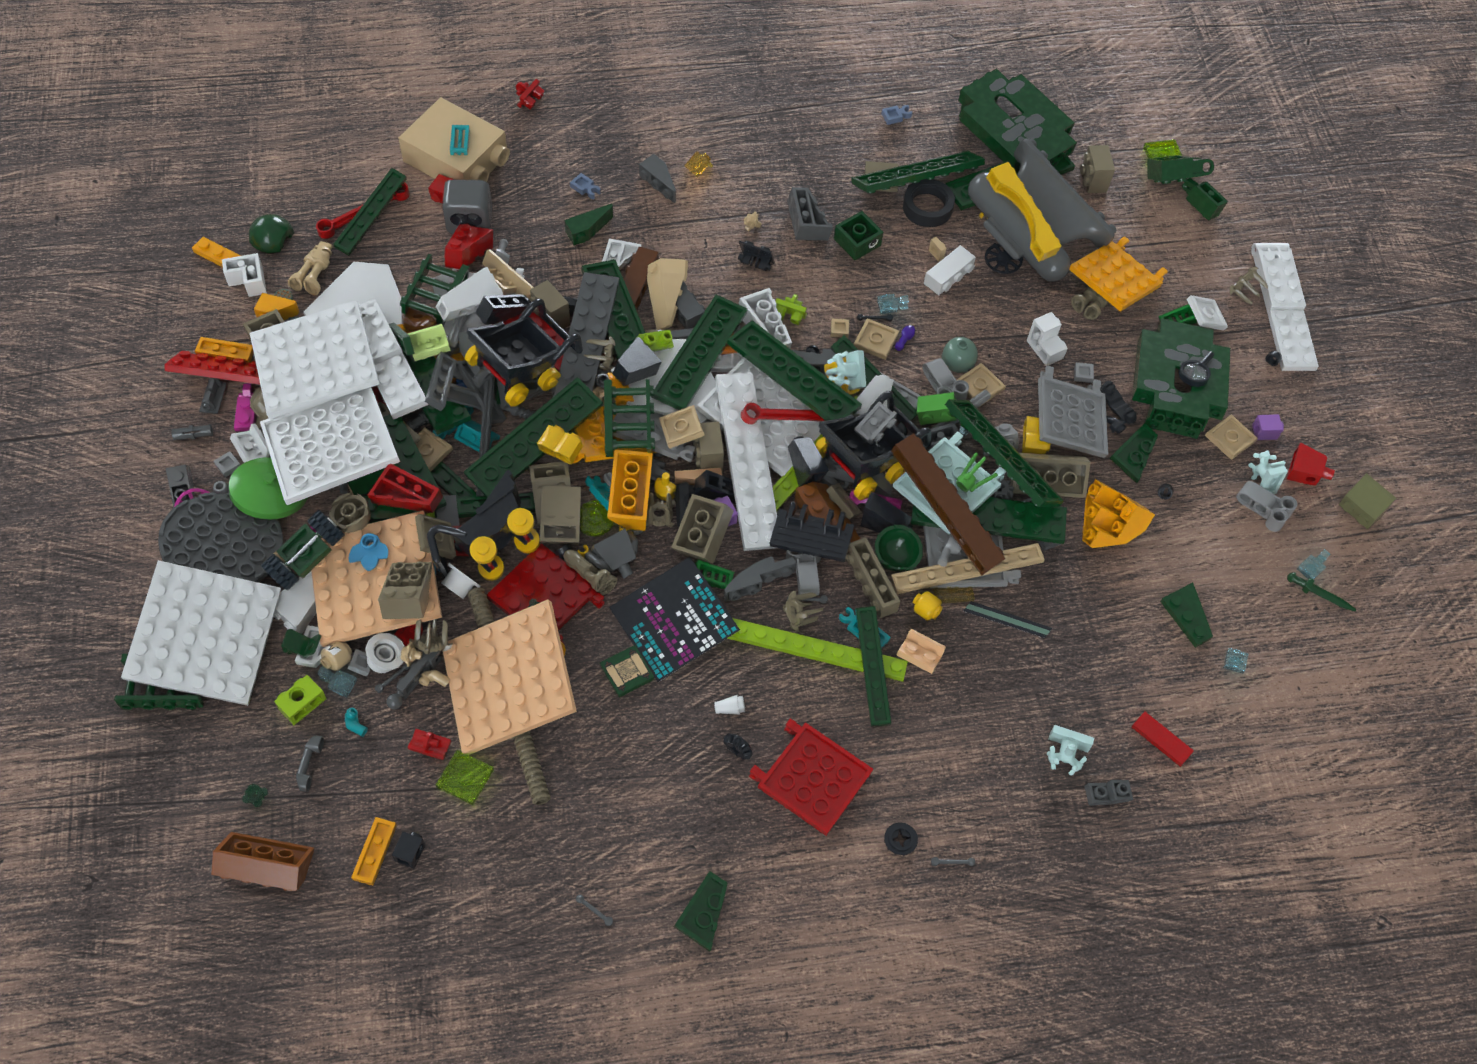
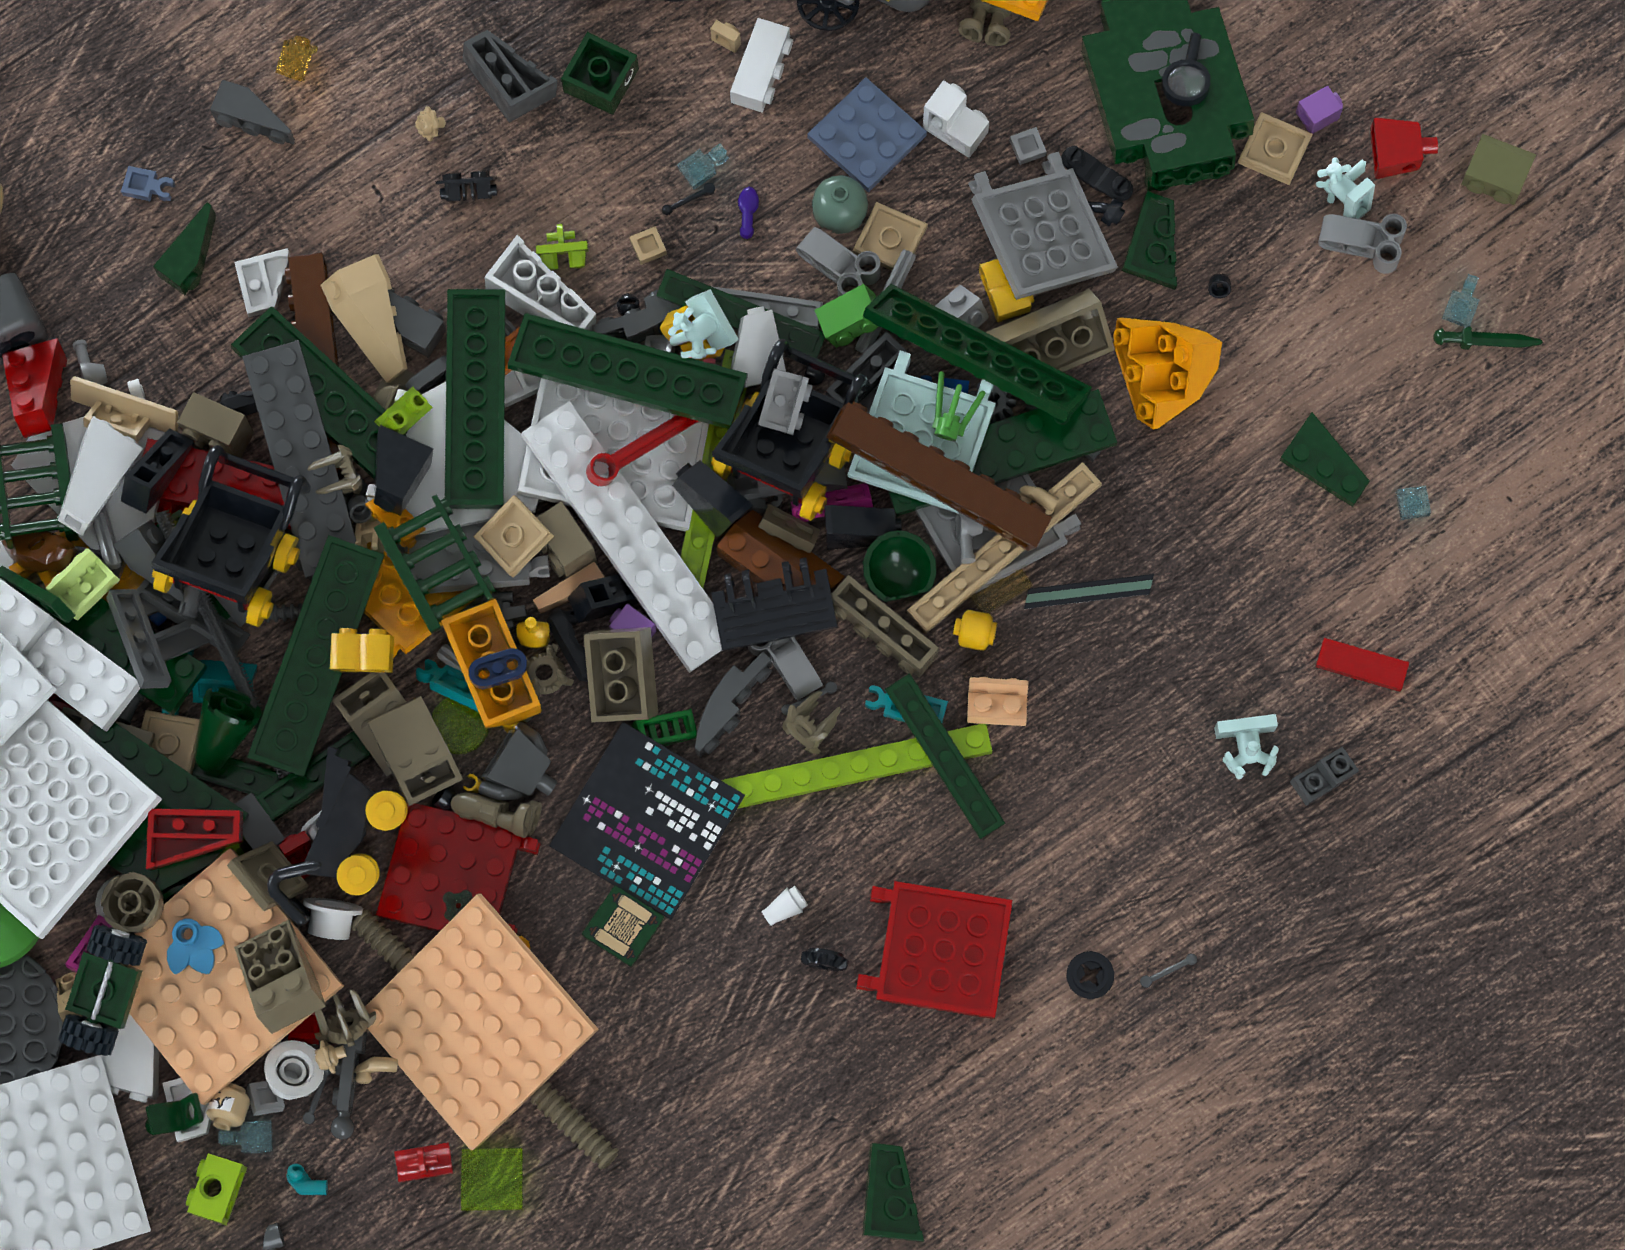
camera: 20 degrees left, 15 degrees up
tan tile [854,318,899,360] -> none
none -> dark green cone [194,687,262,772]
none -> dark blue plate [469,648,527,689]
none -> sand blue plate [807,77,927,192]
none -> tan arm [1019,485,1059,511]

